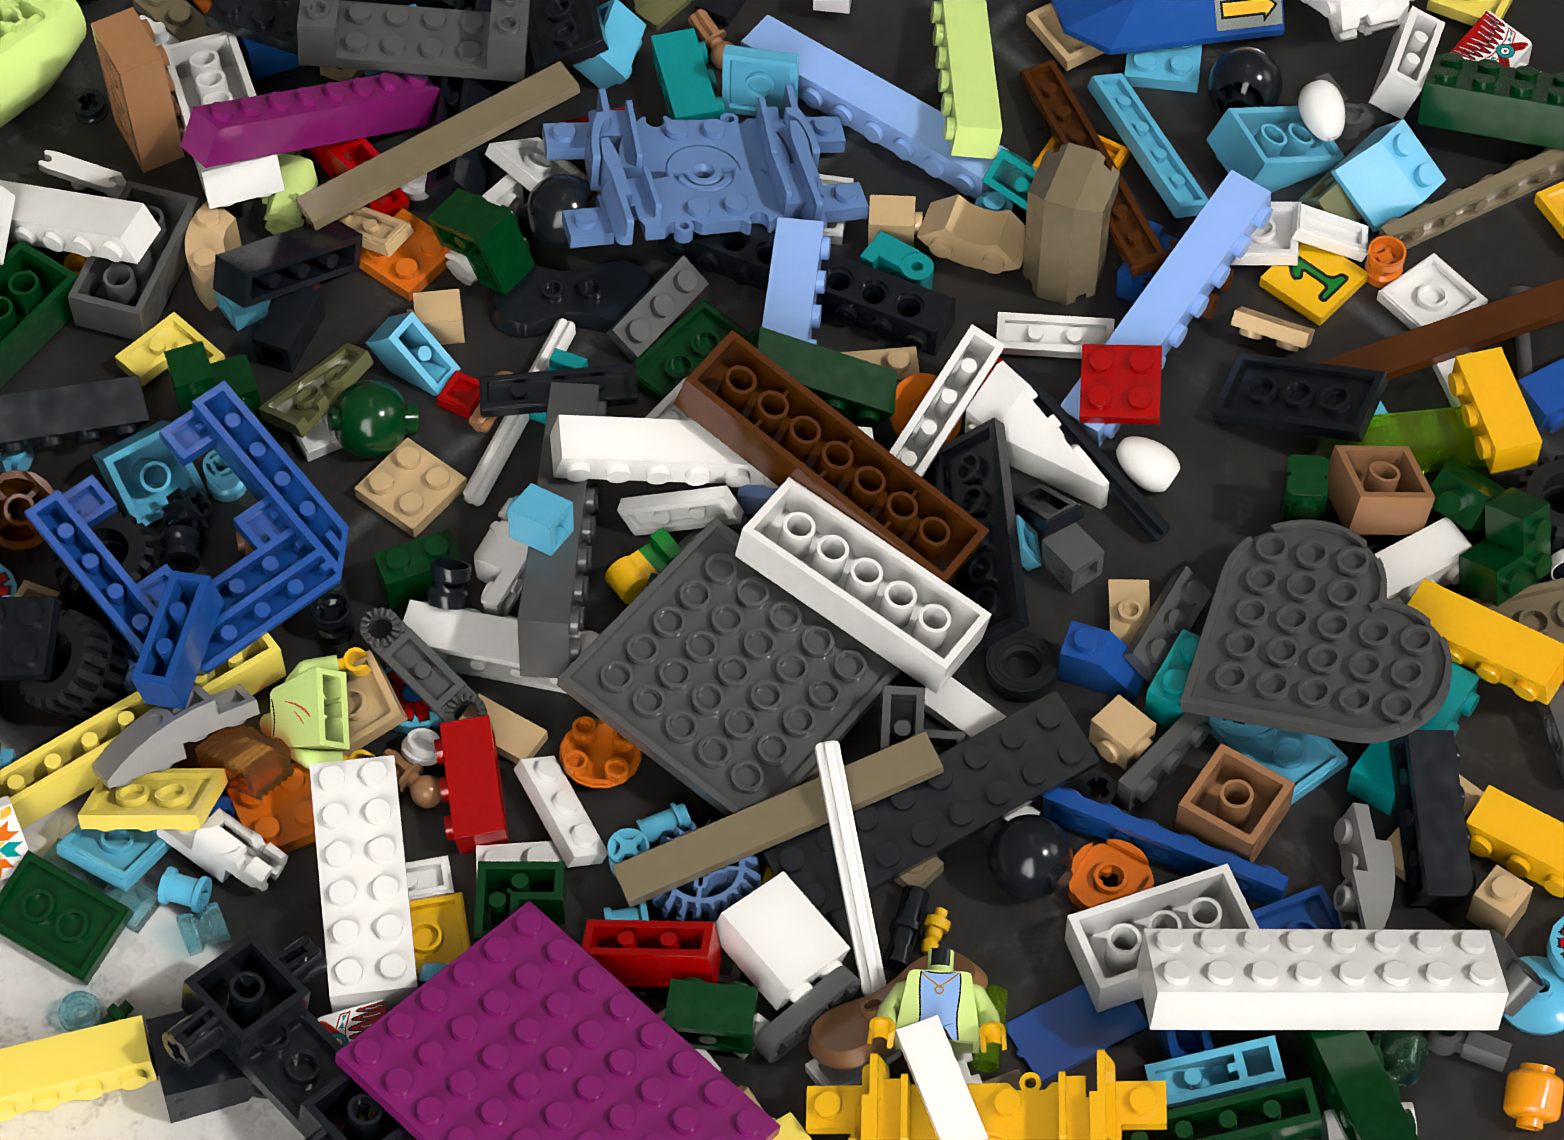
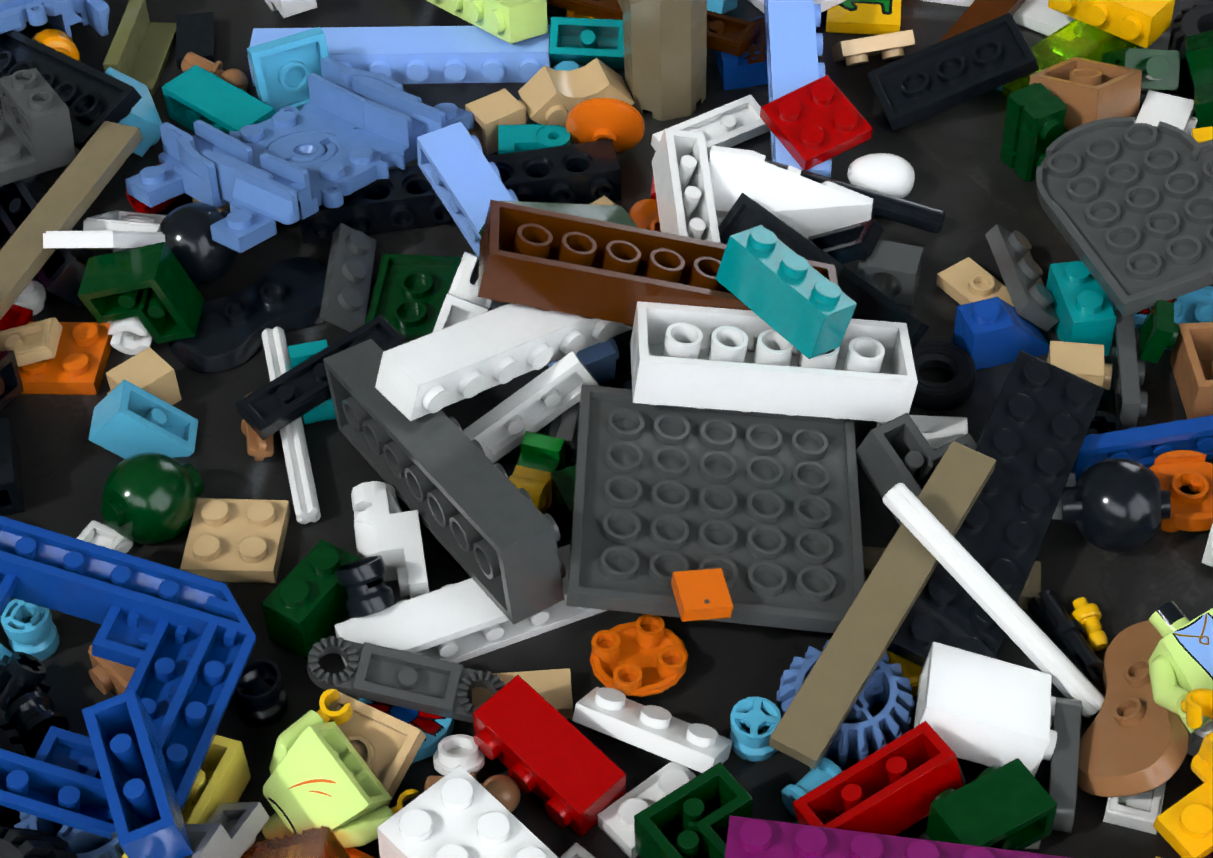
camera: 35 degrees left, 10 degrees down
olive wing [257,343,374,438] -> none
red tile [436,370,480,419] -> none
medium azure brick [506,483,574,556] -> none
medium azure pin [636,802,691,845] -> none
none -> white tile [43,230,165,250]
none -> orange dish [566,98,645,153]
none -> orange tile [671,568,733,622]
none -> teal brick [715,225,857,359]
none -> dark green plate [1140,300,1179,364]

